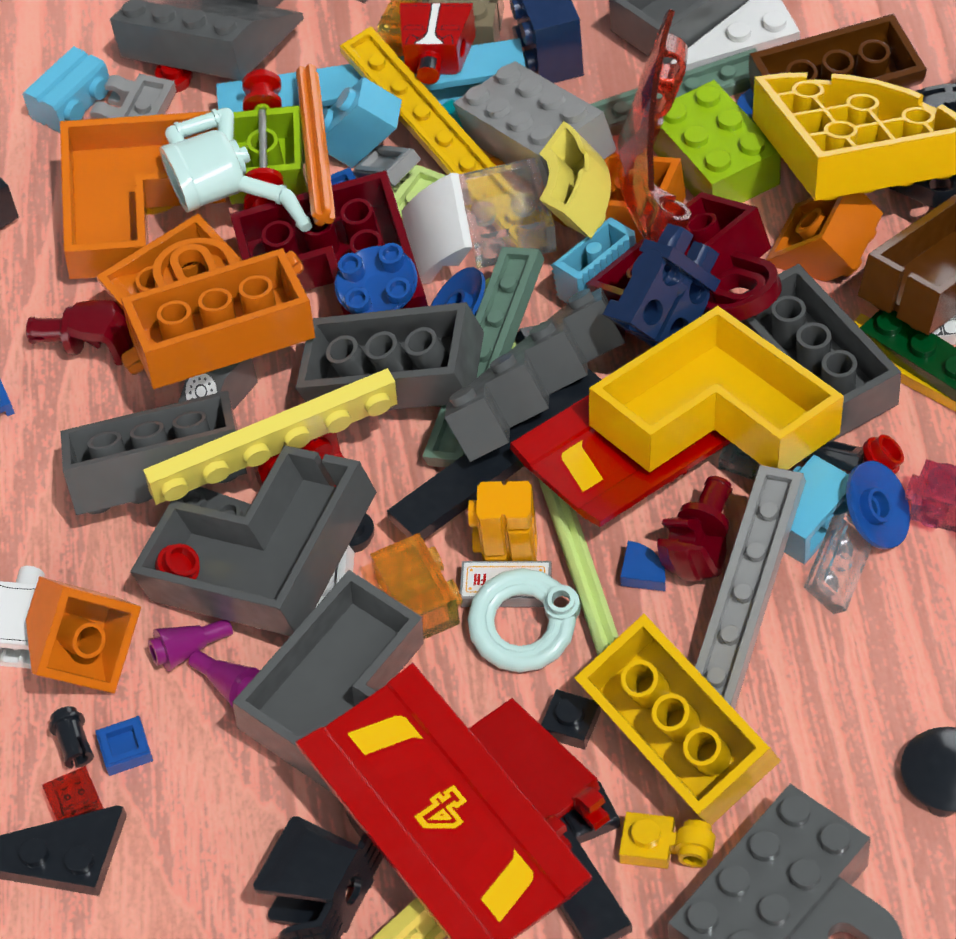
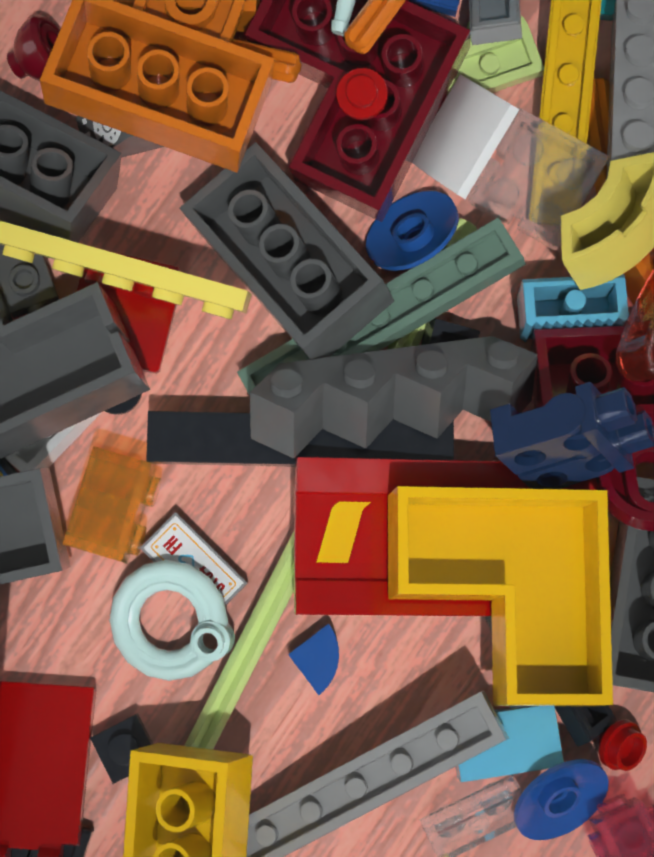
camera: 35 degrees right, 30 degrees up
blue dish [335,243,418,314] -> none
light orange brick [468,481,538,561] -> none
dark red piece [657,476,733,581] -> none
none -> dark red brick [7,14,60,81]
none -> red plate [336,68,388,120]

